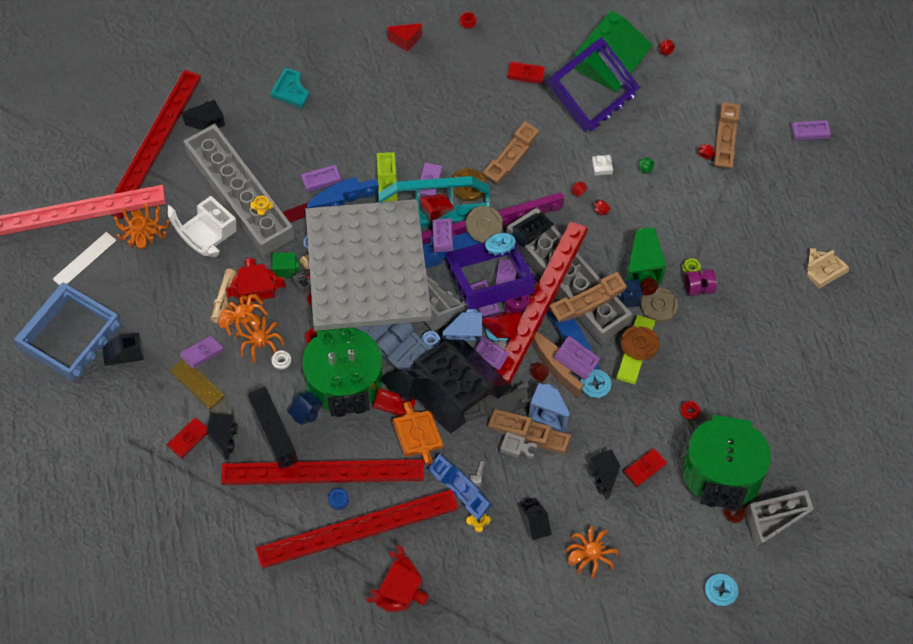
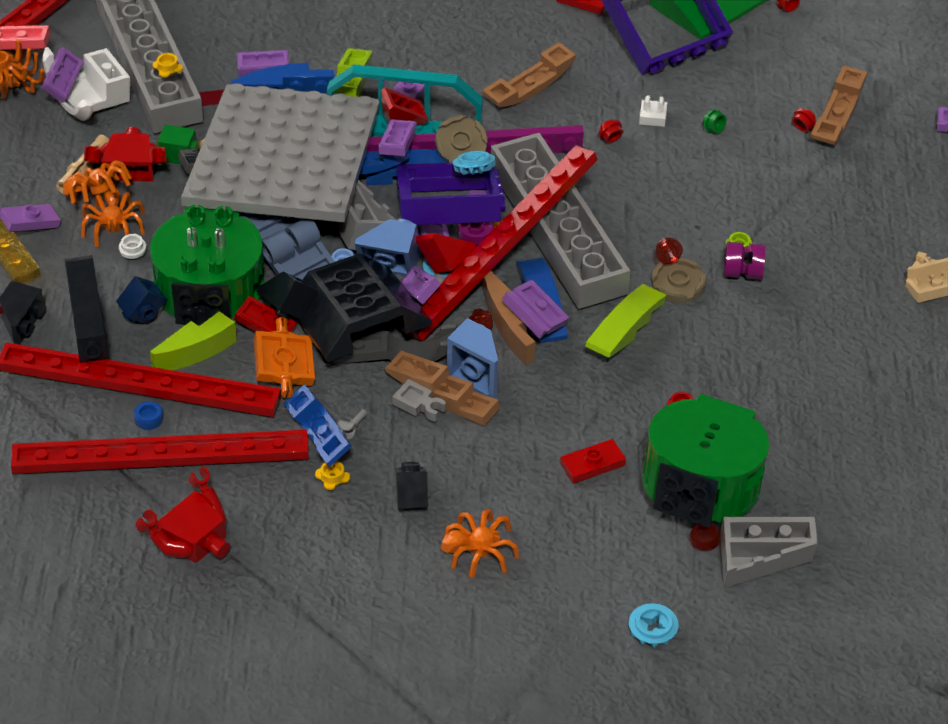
camera: 15 degrees right, 15 degrees down
pearl gold tile [453,168,487,202] -> none
black slope [512,212,554,247] -> none
medium nougat slope [549,272,627,322] -> none
medium azure gear [580,369,611,399] -> none
black slope [587,449,620,500] -> none
red plate [594,199,611,216] -> none
dark blue brick [617,279,643,308] -> none
dark orange tile [621,326,660,360] -> none
green slope [626,227,666,288] -> none
none -> medium lavender plate [41,47,84,103]
none -> lime slope [150,311,237,370]

